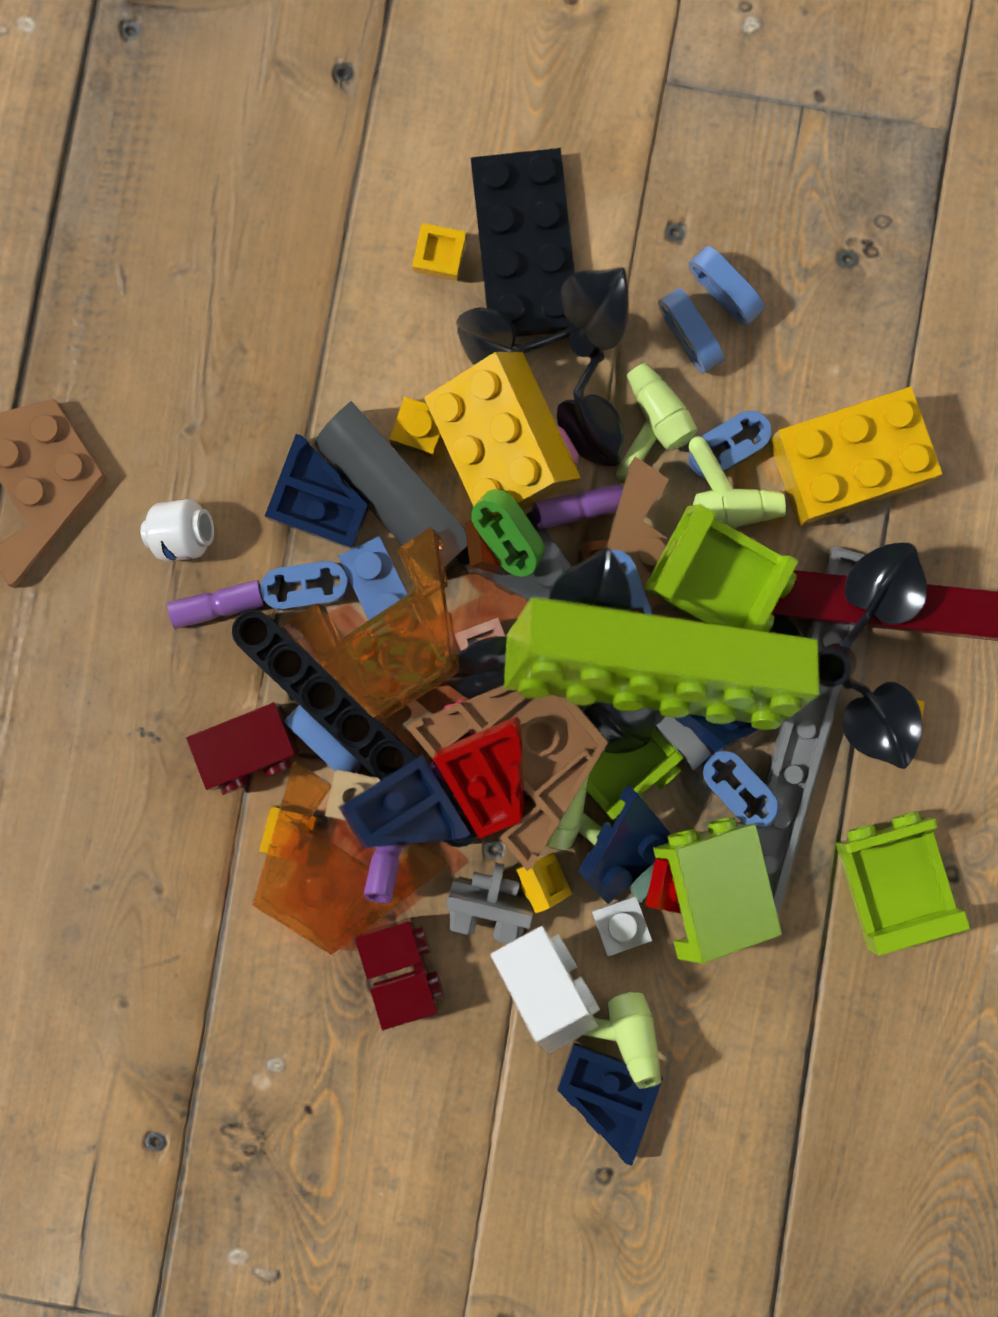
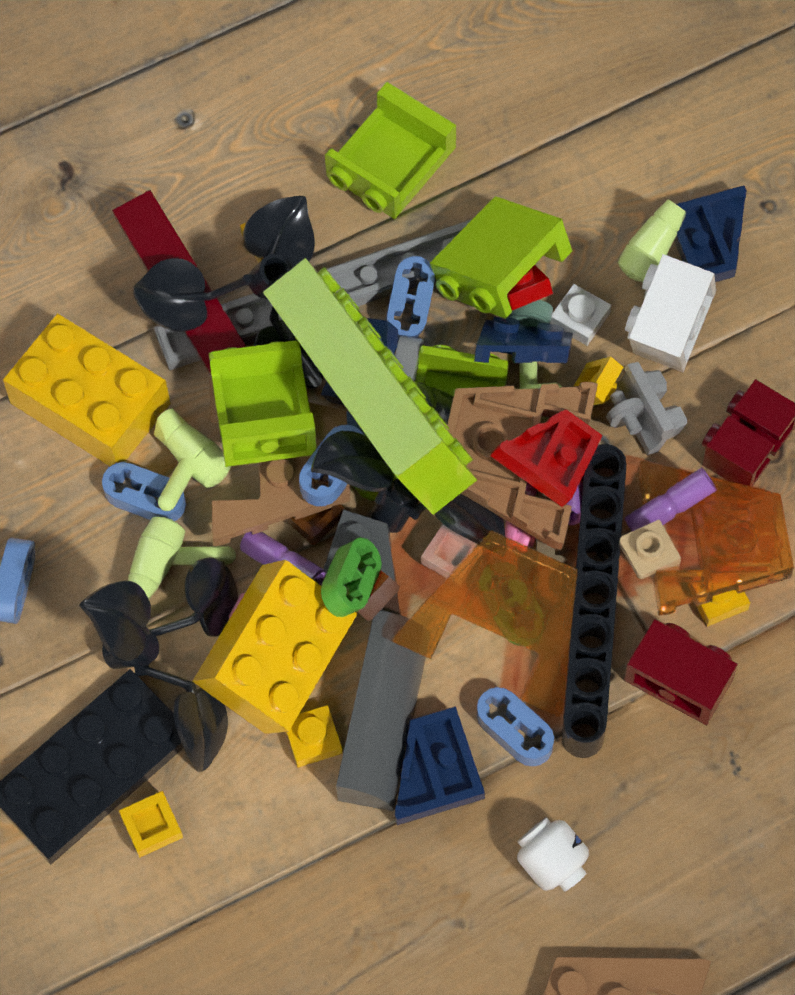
camera: 130 degrees left, 20 degrees down
medium lavender piece [167,580,265,629] -> none
medium blue beam [284,705,363,773] -> none
medium blue plate [338,536,420,639] -> none
dark blue wing [338,755,470,848] -> none
medium blue beam [658,288,724,374] -> none

